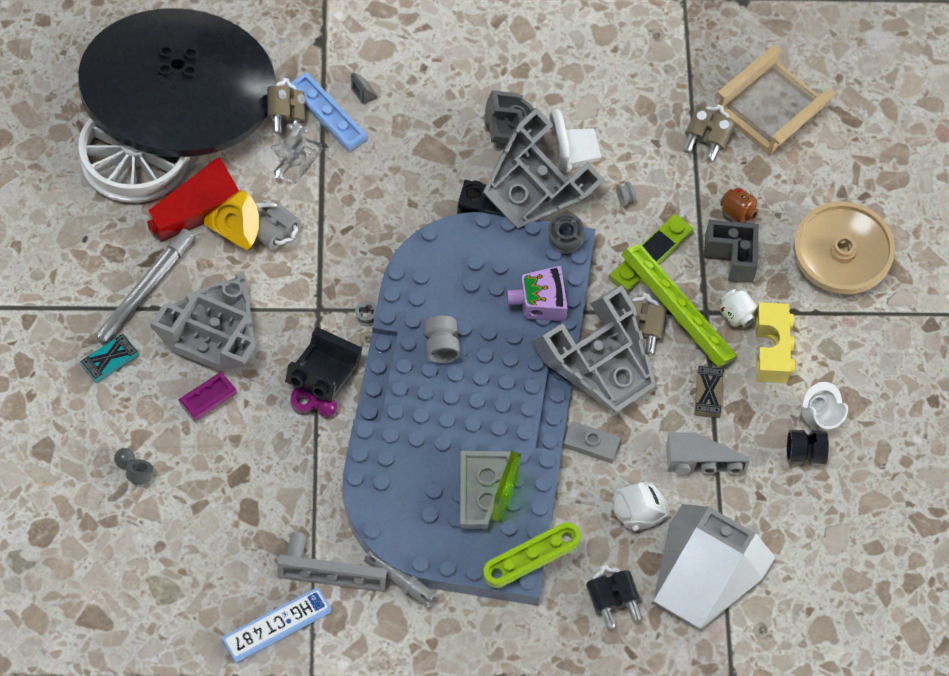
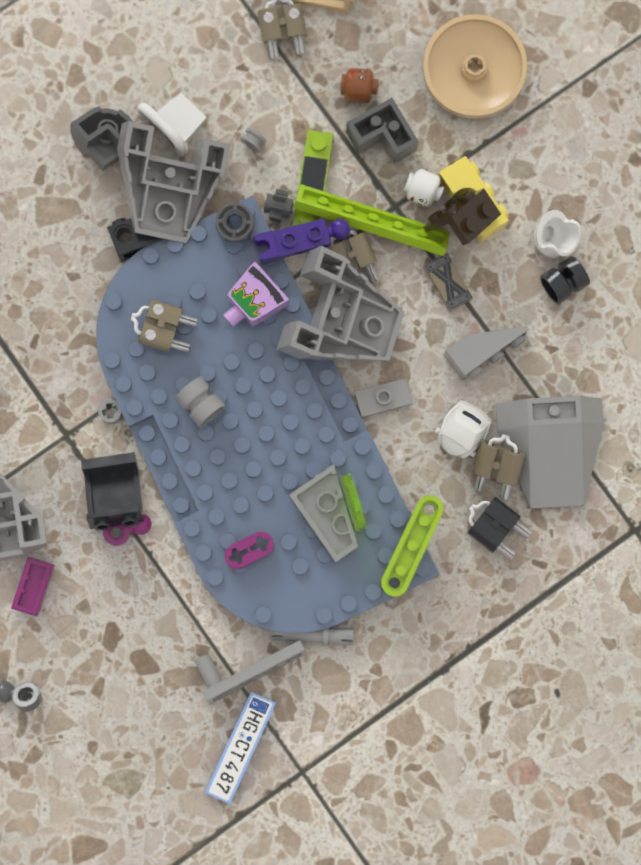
camera: 35 degrees left, 20 degrees up
none -> dark tan piece [131,299,198,353]
none -> magenta beam [225,532,274,569]
none -> dark purple plate [253,219,350,265]
none -> dark grey gear [264,188,294,223]
none -> dark brown bracket [423,188,501,245]
none -> dark tan piece [473,434,525,500]

